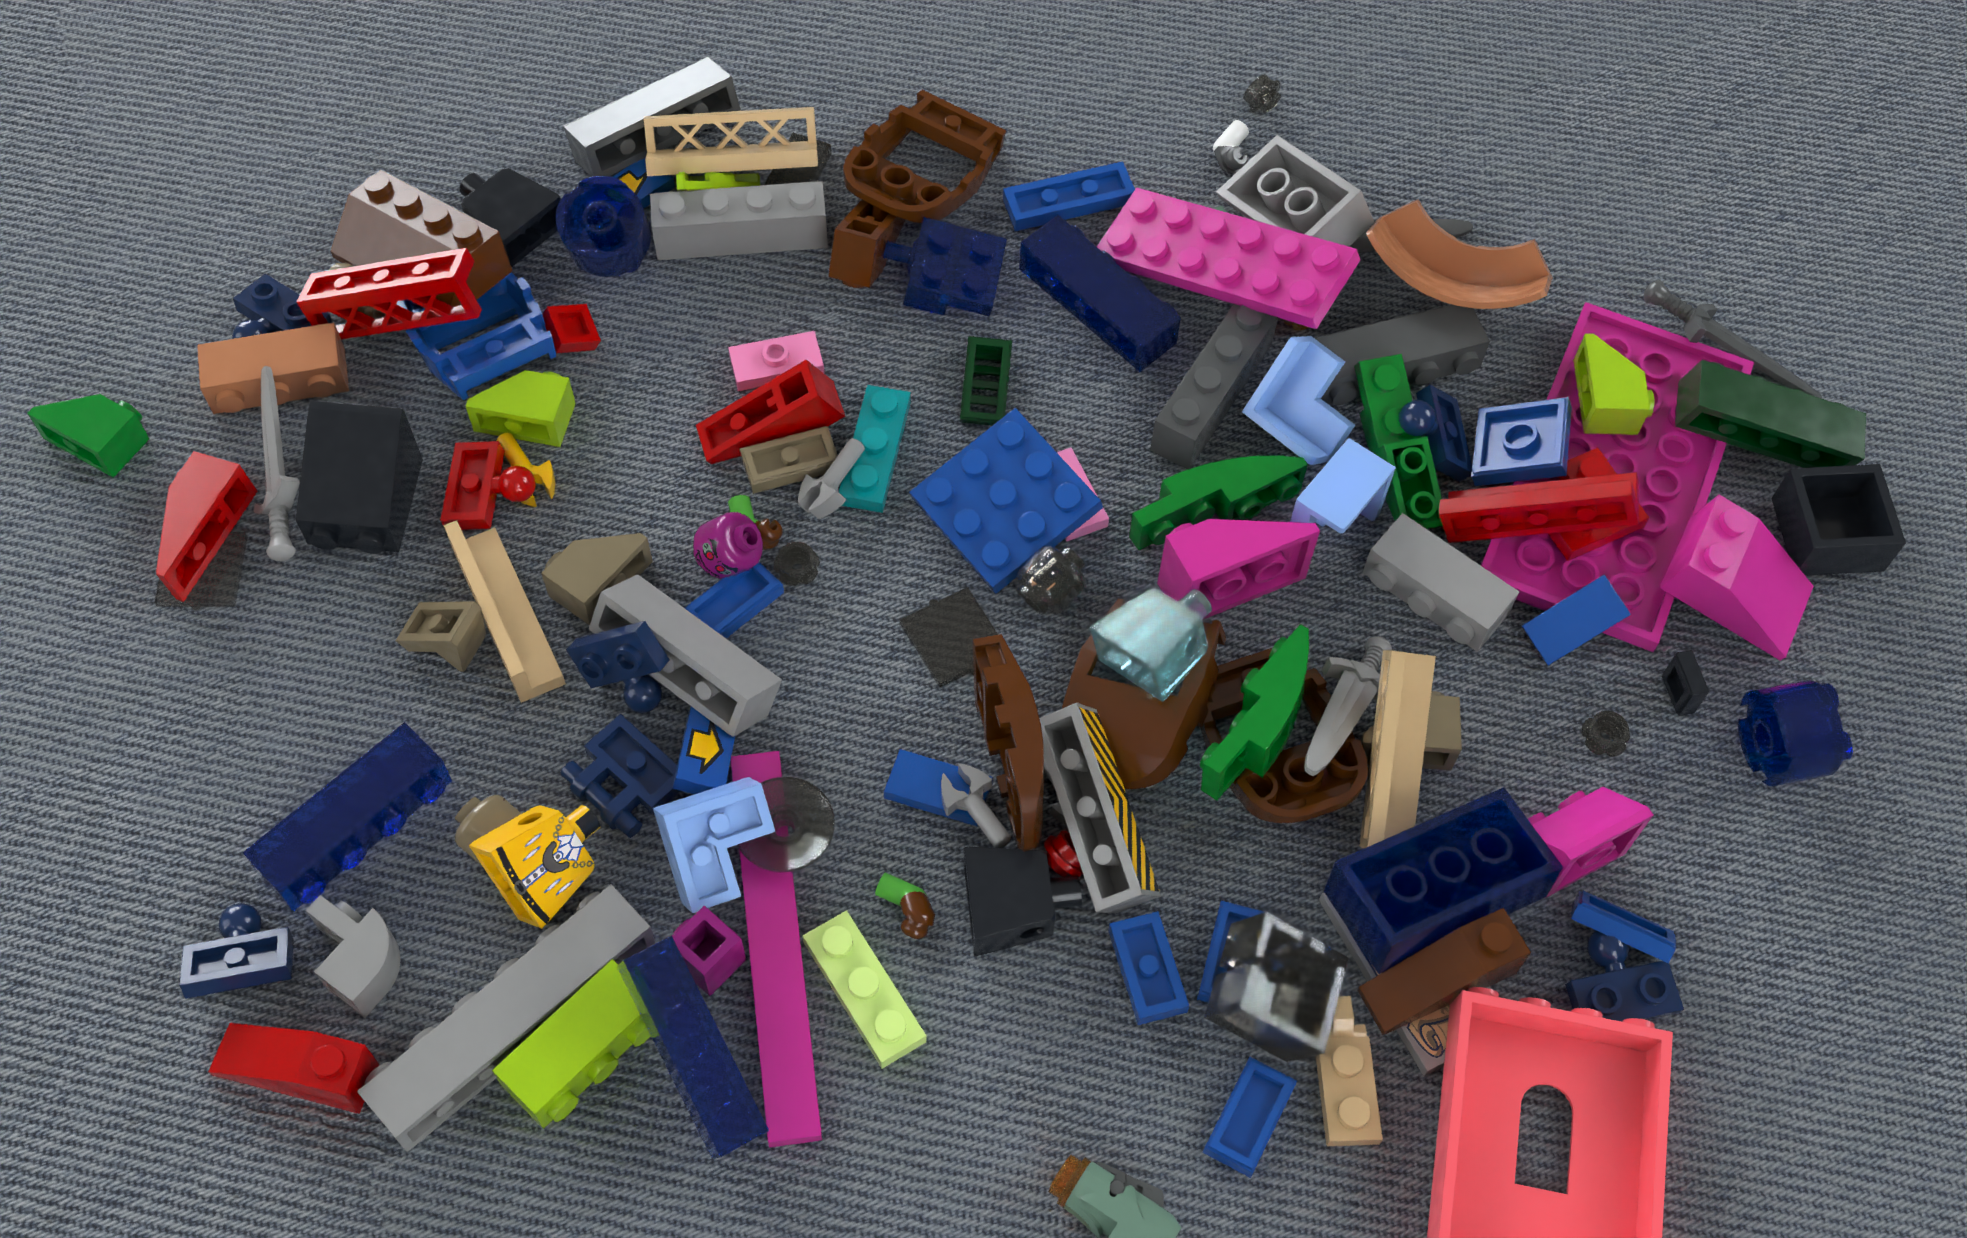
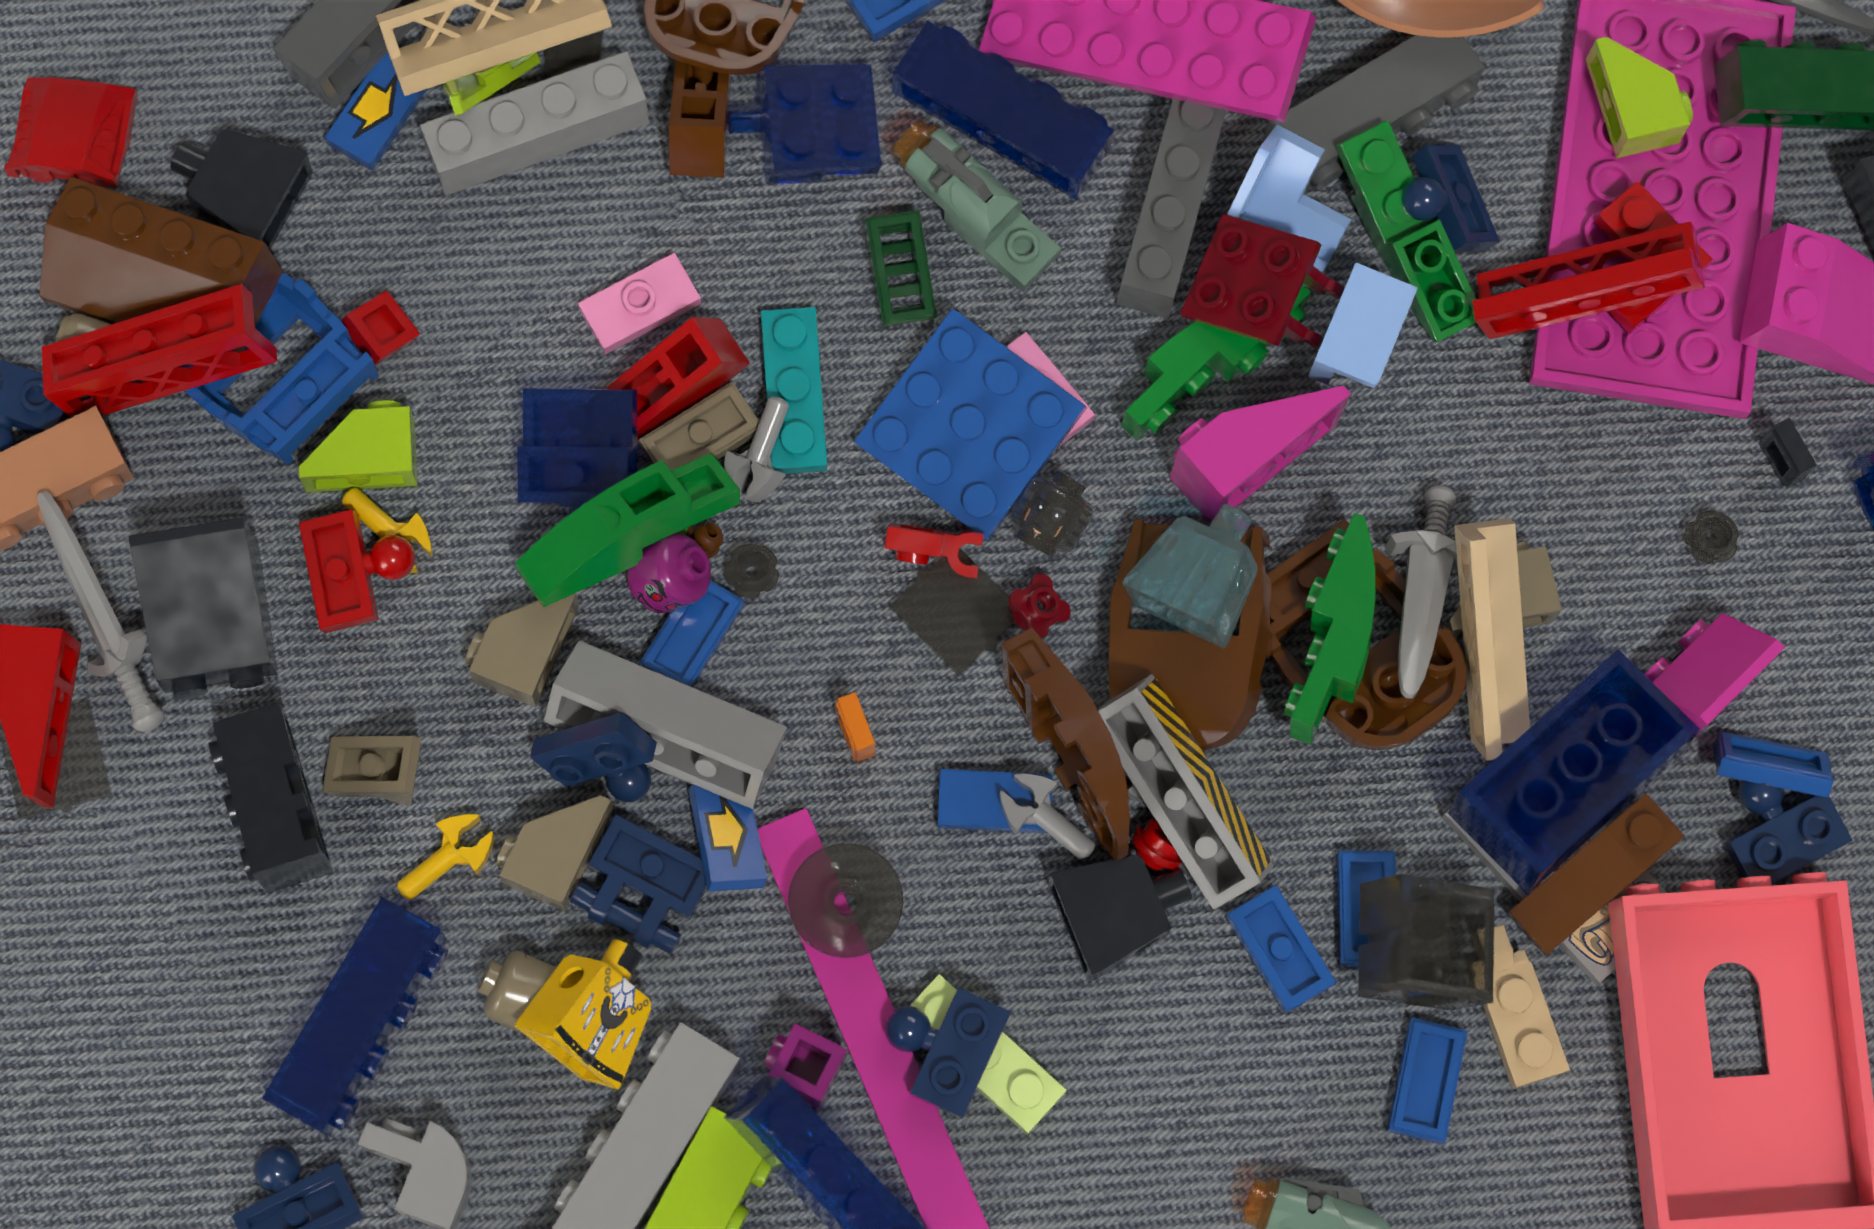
camera: 20 degrees left, 15 degrees up
tan fence [443,520,566,703] -> none
clear blue brick [556,176,651,277] -> none
light blue panel [653,777,775,913] -> none
reddish brown arm [875,872,935,939] -> none
light grey brick [1362,513,1519,652] -> none
blue tile [1471,397,1572,486] -> none
blue tile [1521,575,1631,666] -> none
none -> red slope [4,77,138,188]
none -> black wedge [208,702,334,894]
none -> yellow bar [397,814,495,900]
none -> dark tan slope [496,795,614,913]
none -> green slope [516,453,740,607]
none -> clear blue plate [517,388,637,515]
none -> orange tile [835,692,876,762]
none -> red plate [884,522,984,578]
none -> dark blue plate [885,987,1011,1119]
none -> sand green plate [893,120,1062,293]
none -> dark red plate [1008,574,1071,638]
none -> dark red plate [1180,214,1345,349]

